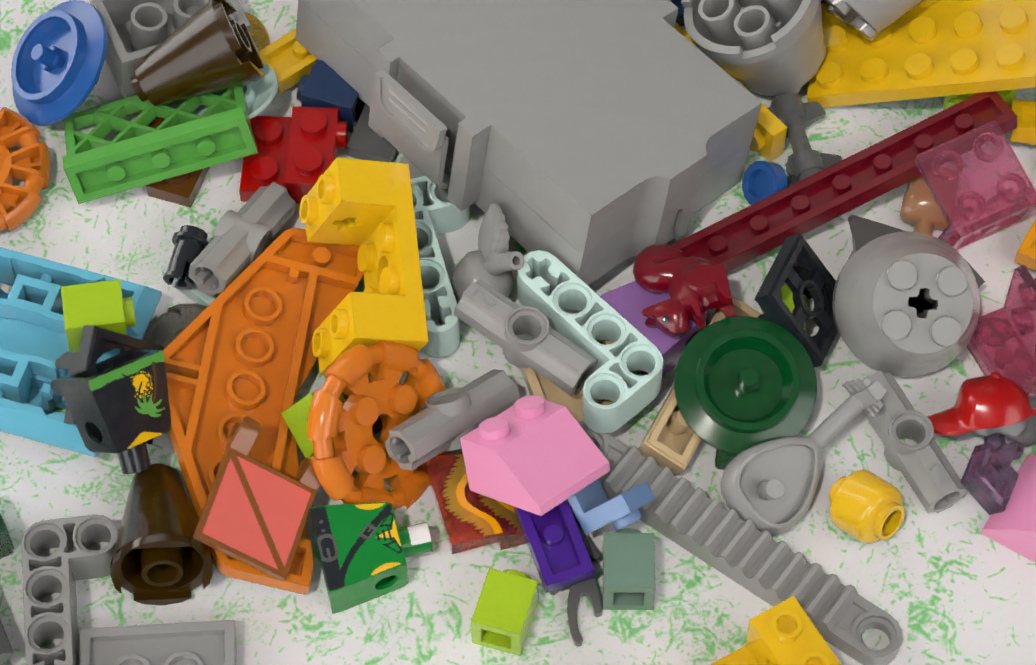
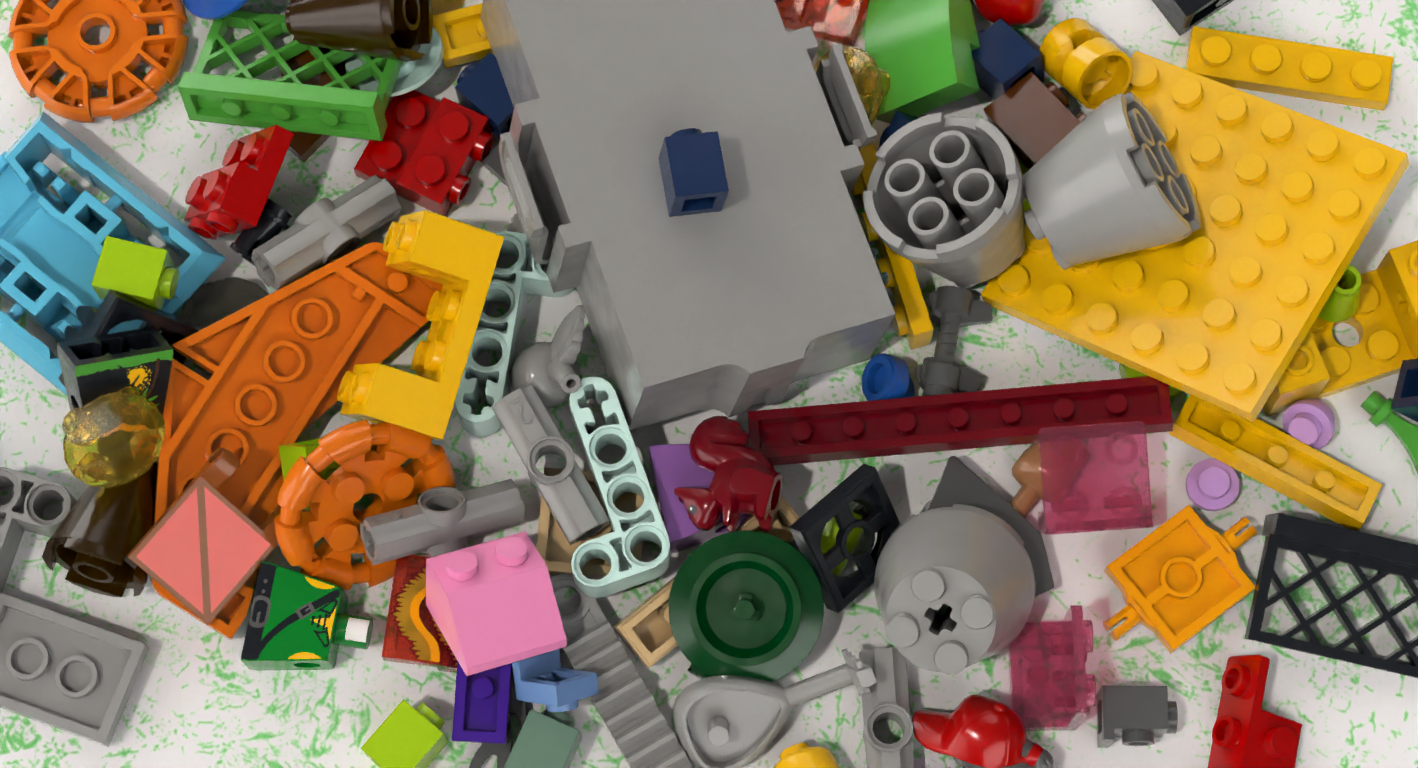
camera: 25 degrees right, 15 degrees up
none -> clear yellow dish [62,387,166,488]
none -> red plate [184,125,294,240]
none -> dark blue brick [659,128,729,217]

